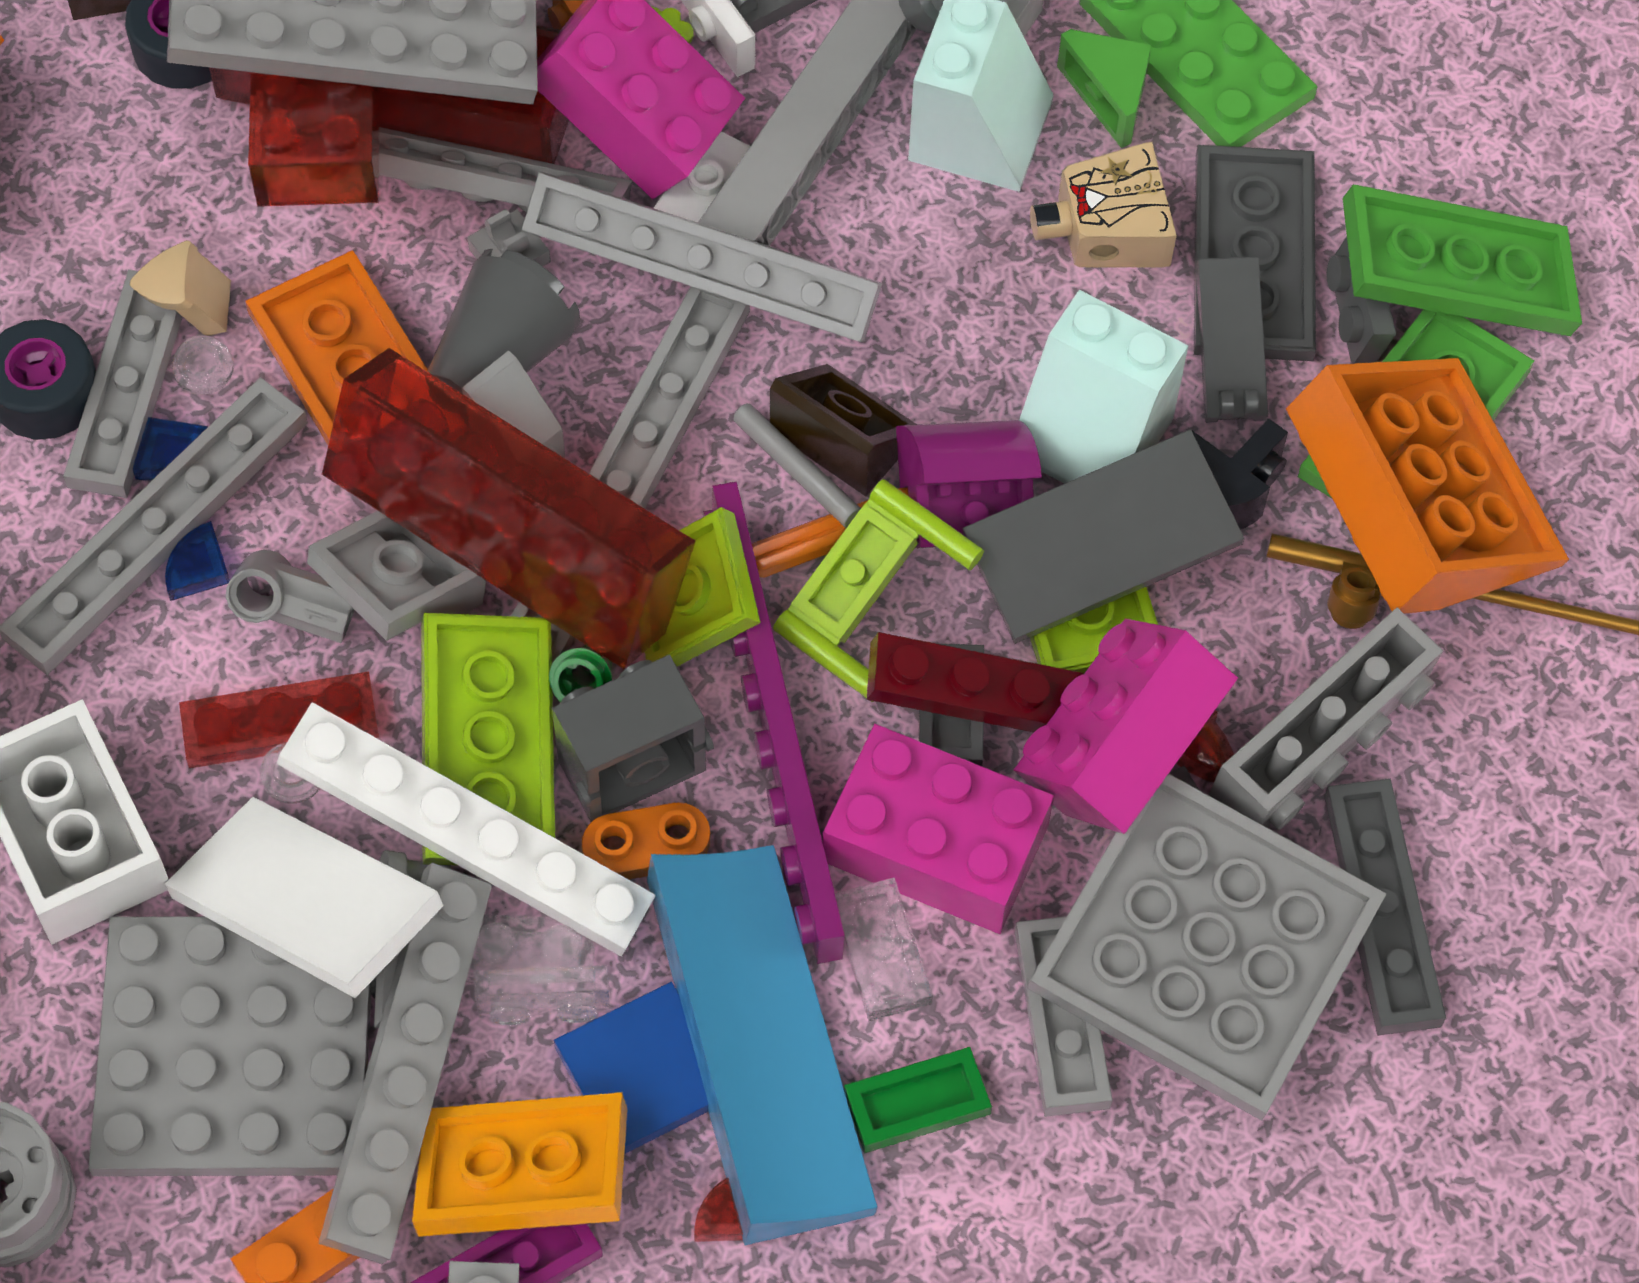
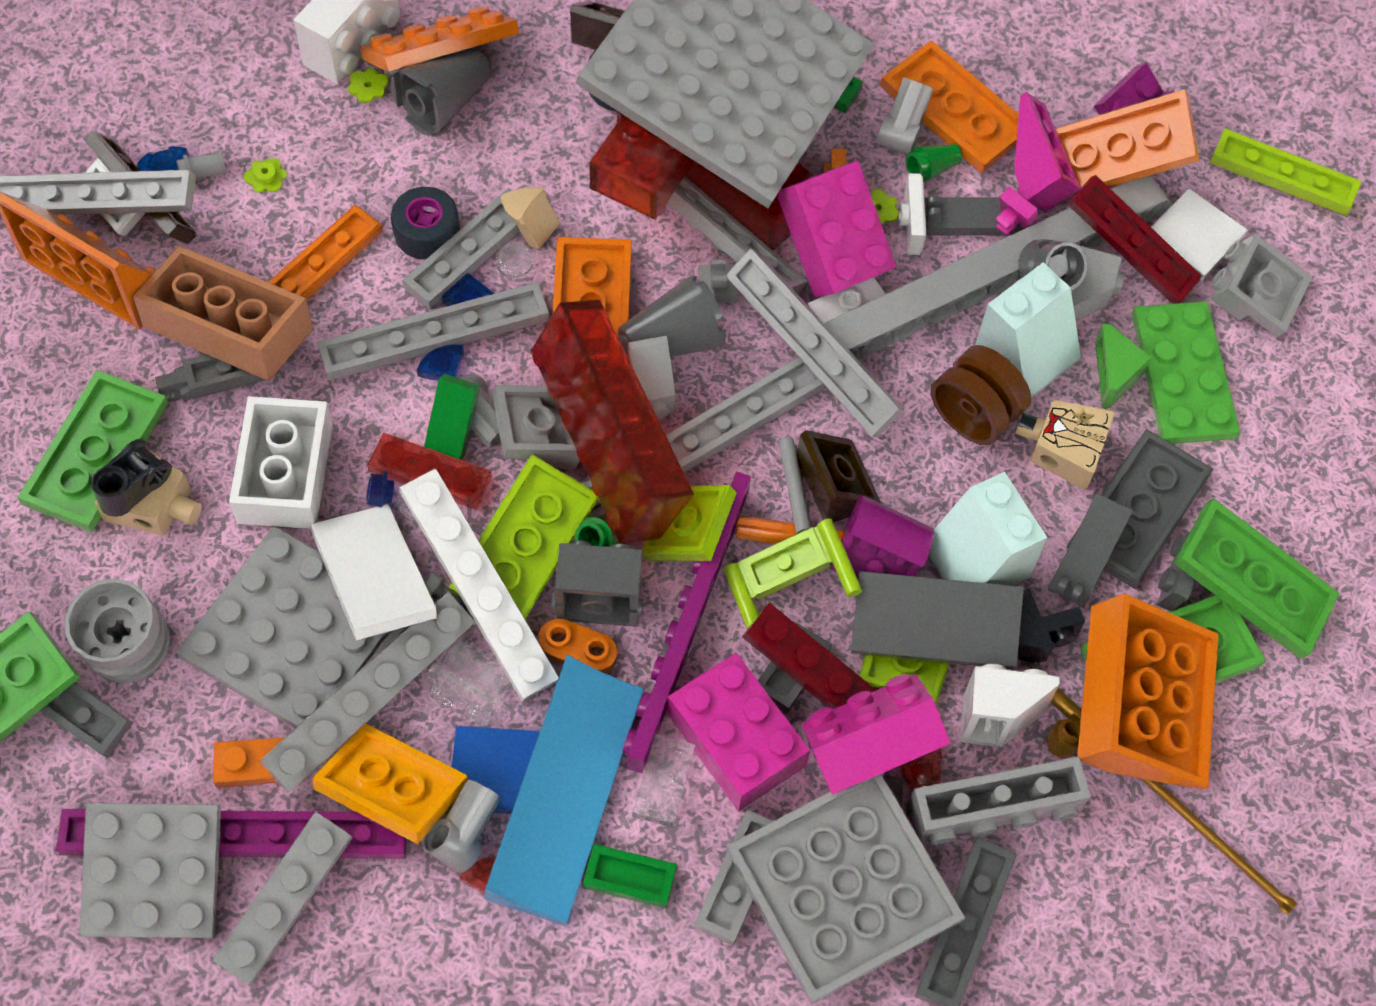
camera: 30 degrees right, 0 degrees up
none -> clear blue plate [366,471,394,508]
none -> green tile [423,373,481,461]
none -> light grey piece [423,779,501,873]
none -> reddish brown wheel [930,345,1032,445]
none -> white slope [960,664,1060,747]

